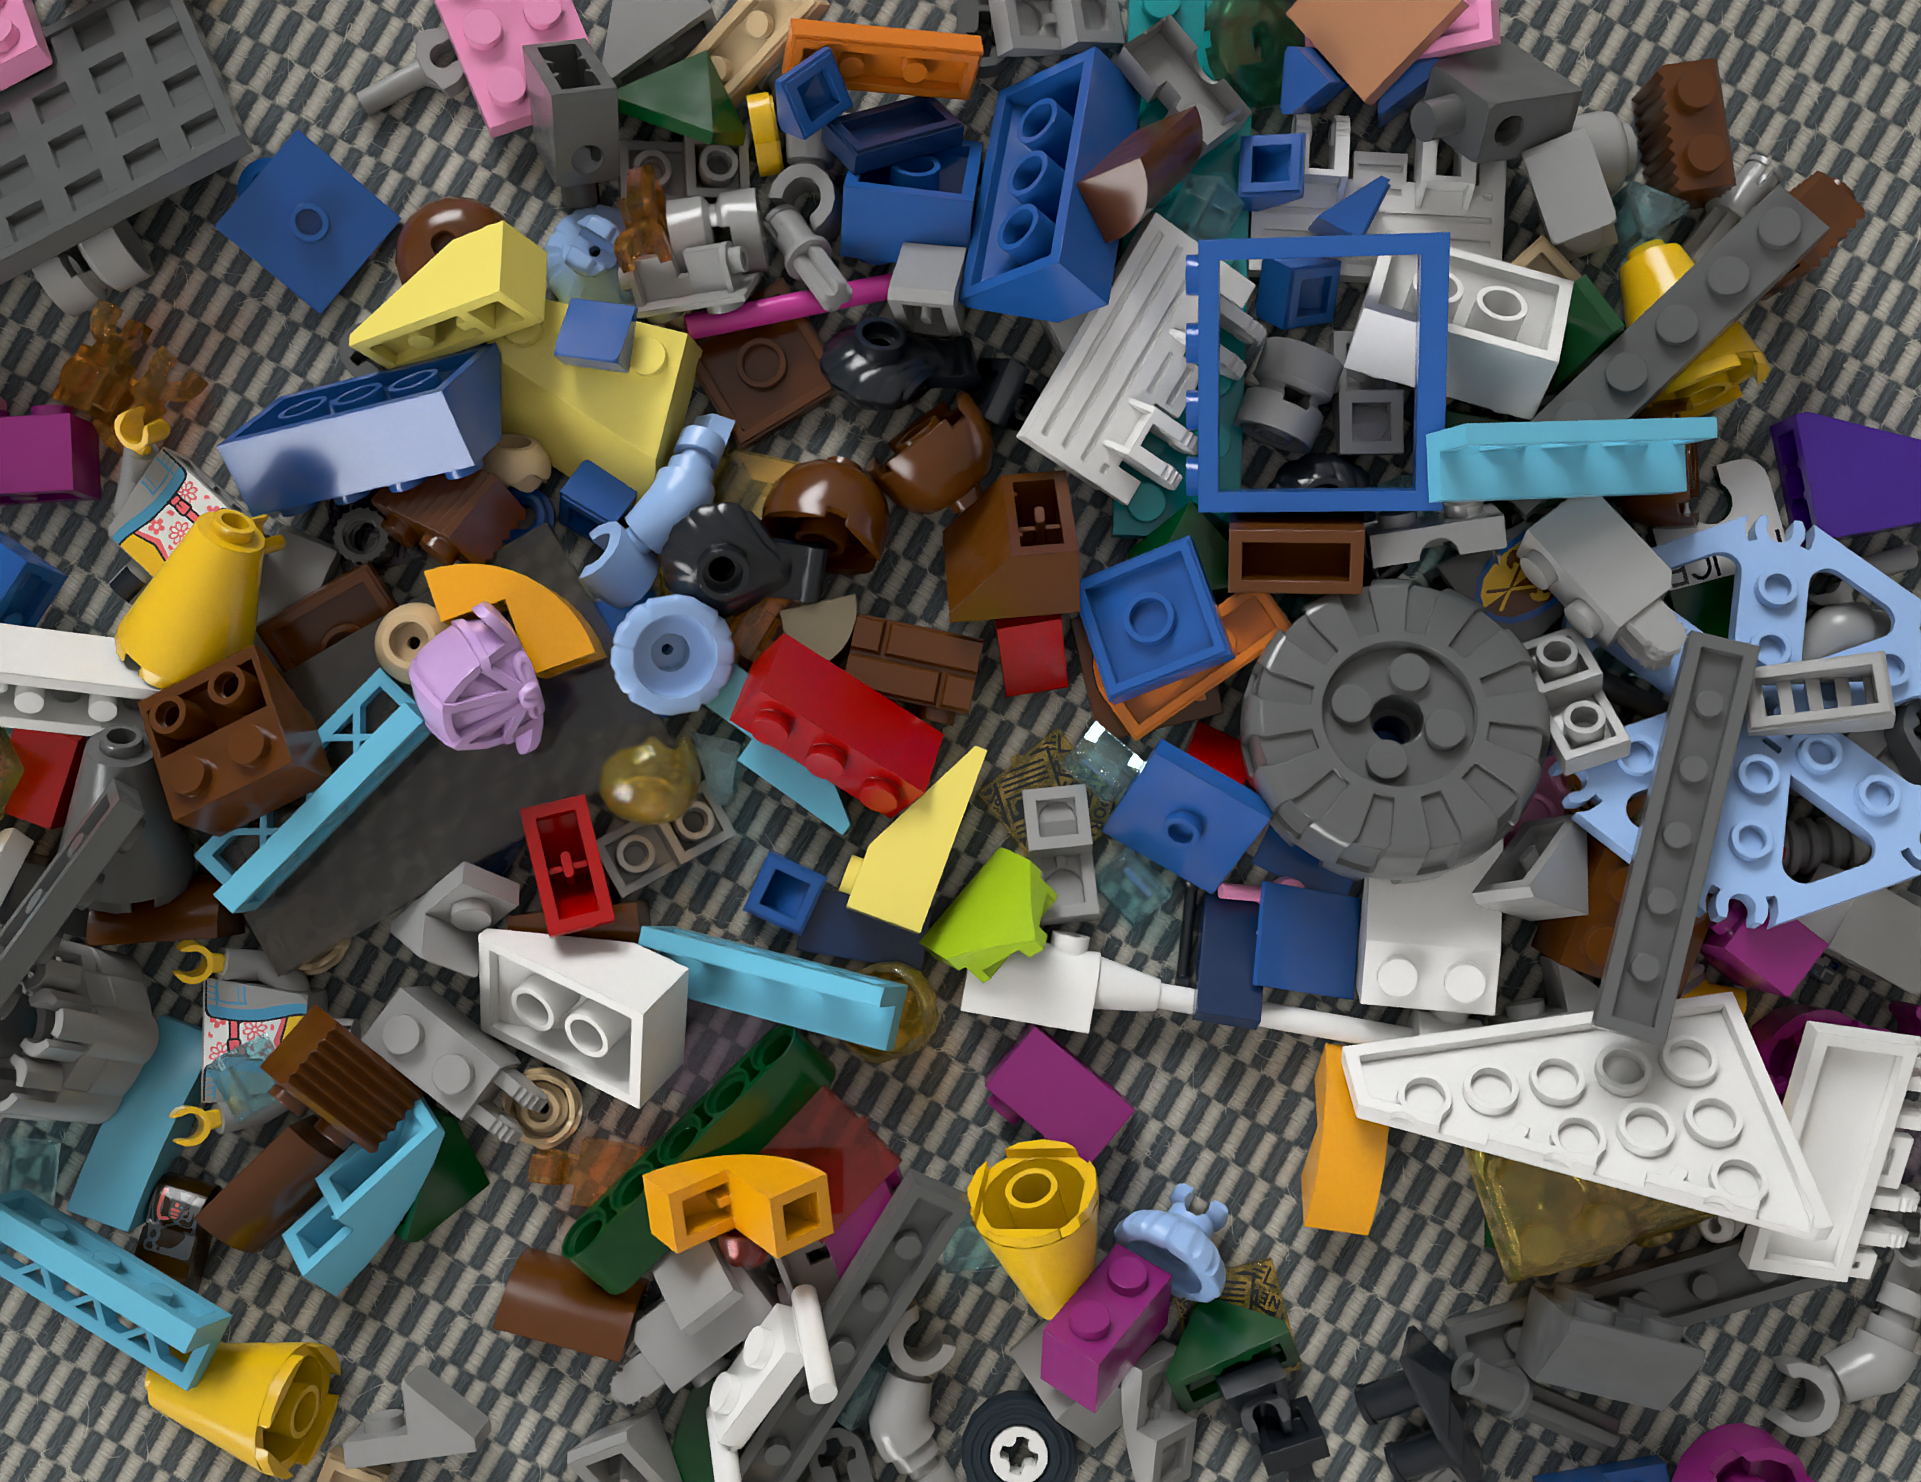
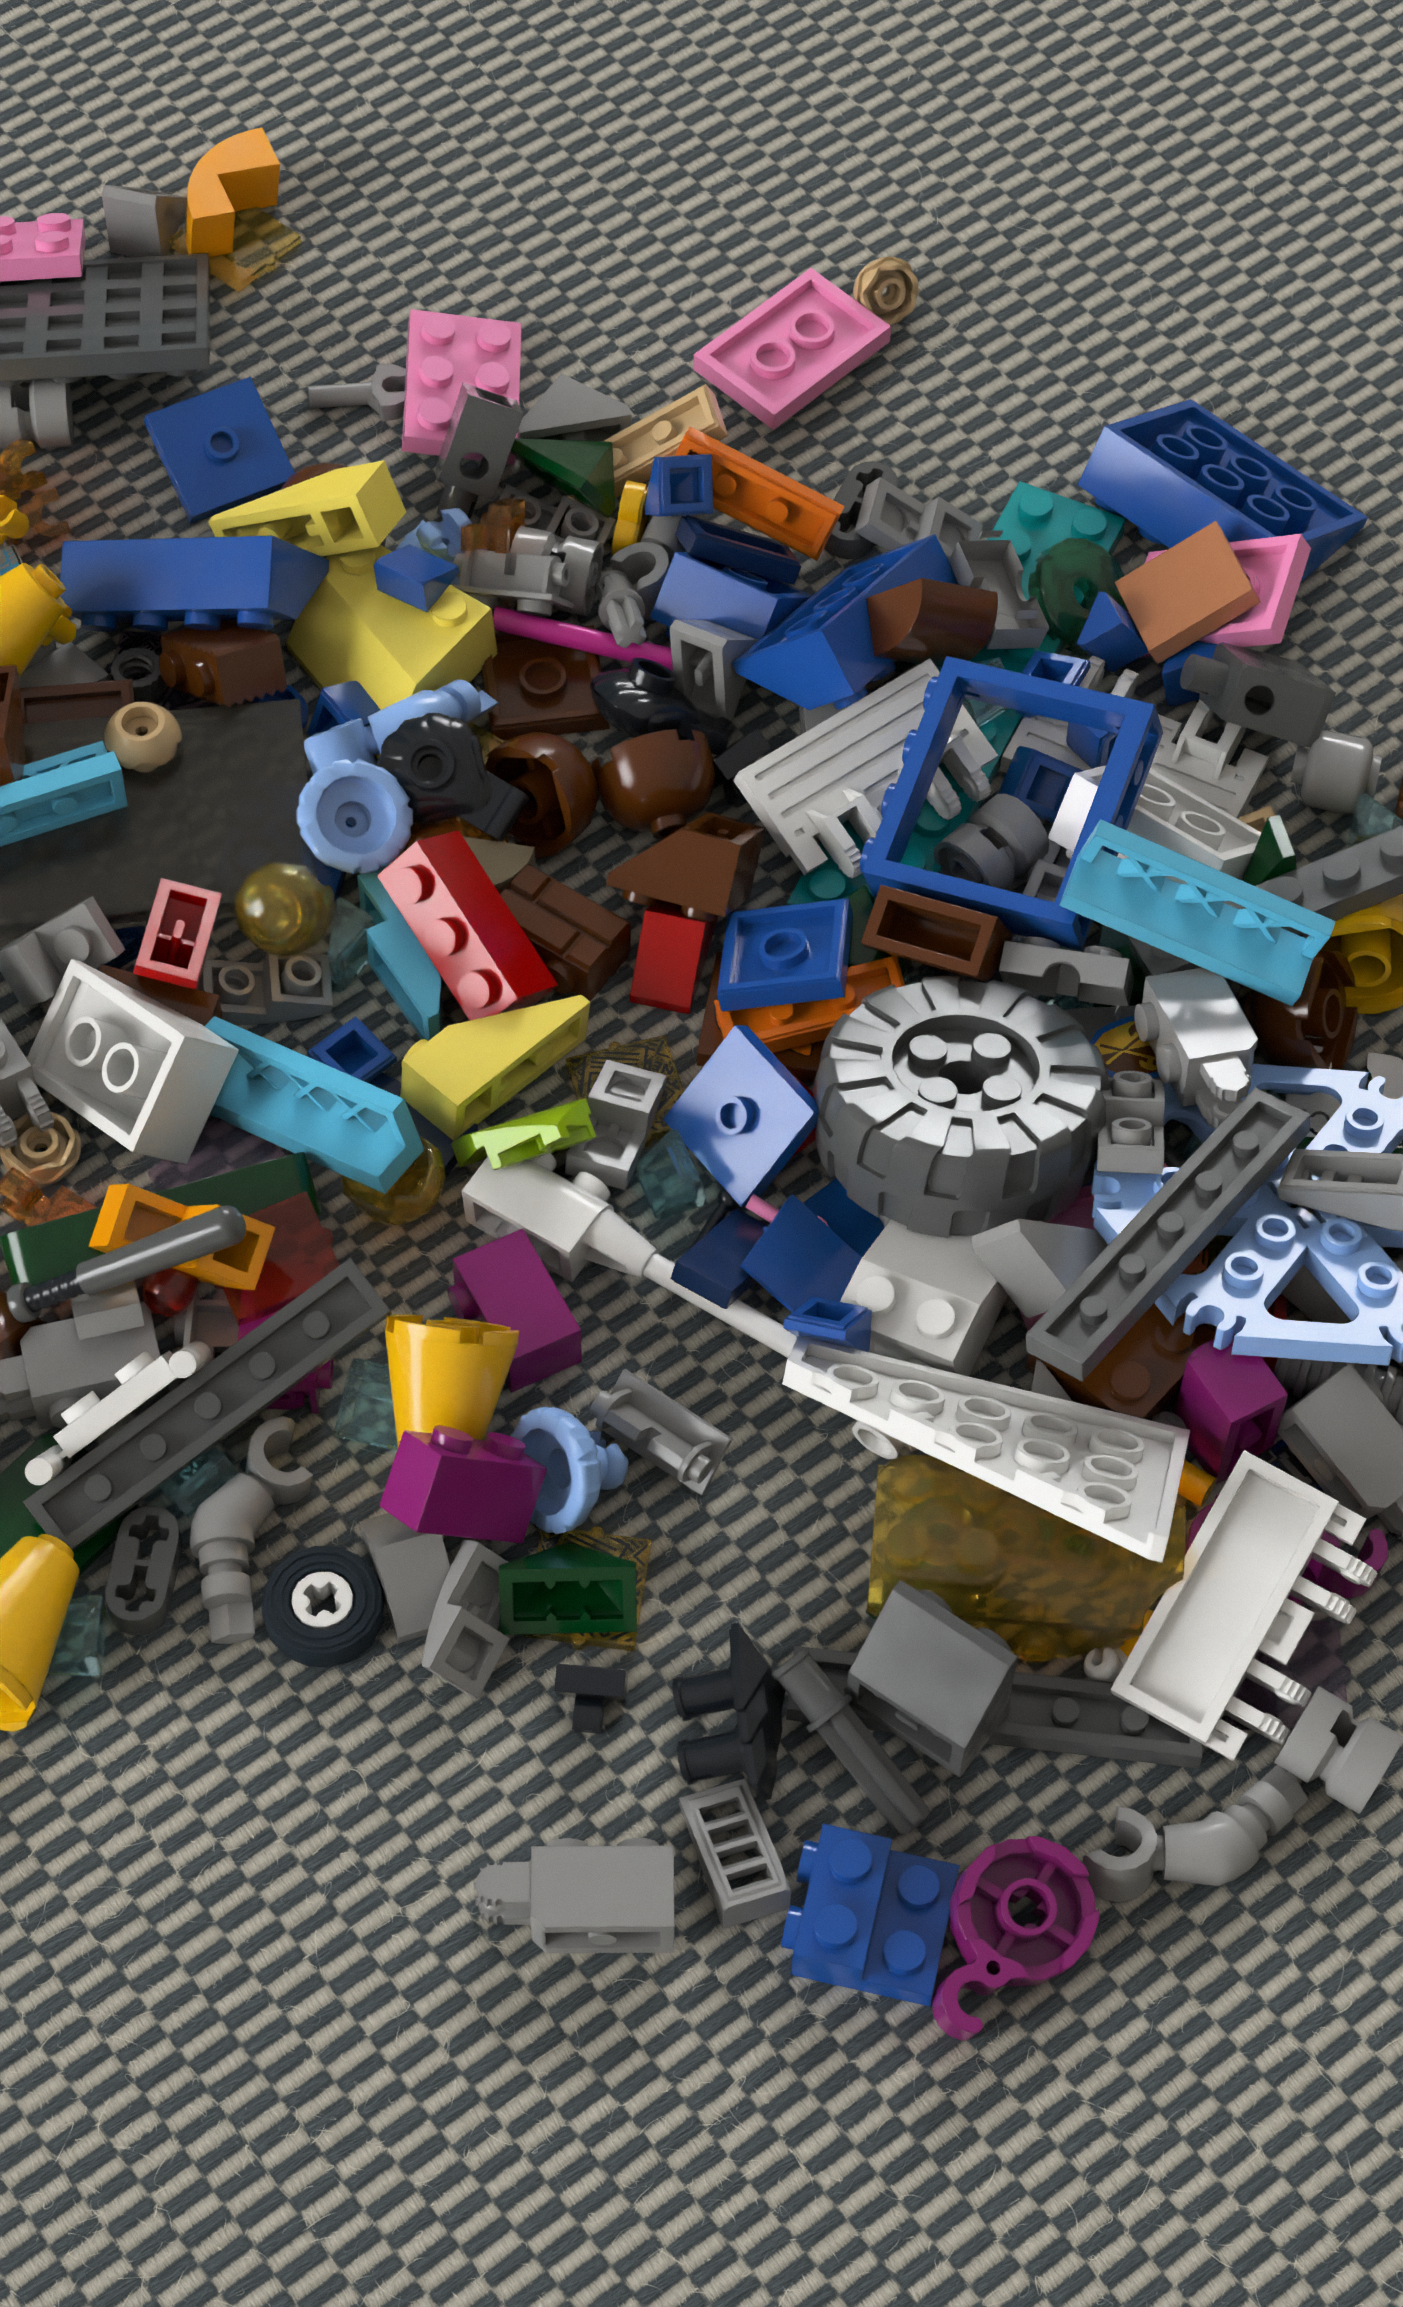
camera: 20 degrees right, 30 degrees down
lavender piece [408,601,545,754] -> none
light orange brick [424,564,607,679] -> none
tan plate [480,433,551,493] -> none
clear light blue slope [1060,721,1144,804] -> none
black tile [1216,1355,1293,1446] -> none
light orange brick [1301,1043,1389,1236] -> none
light grey slope [1521,126,1619,262] -> none
none -> dark grey piece [7,1205,246,1323]
none -> light grey hinge [590,1369,733,1495]
none -> blue slope [784,1297,872,1352]

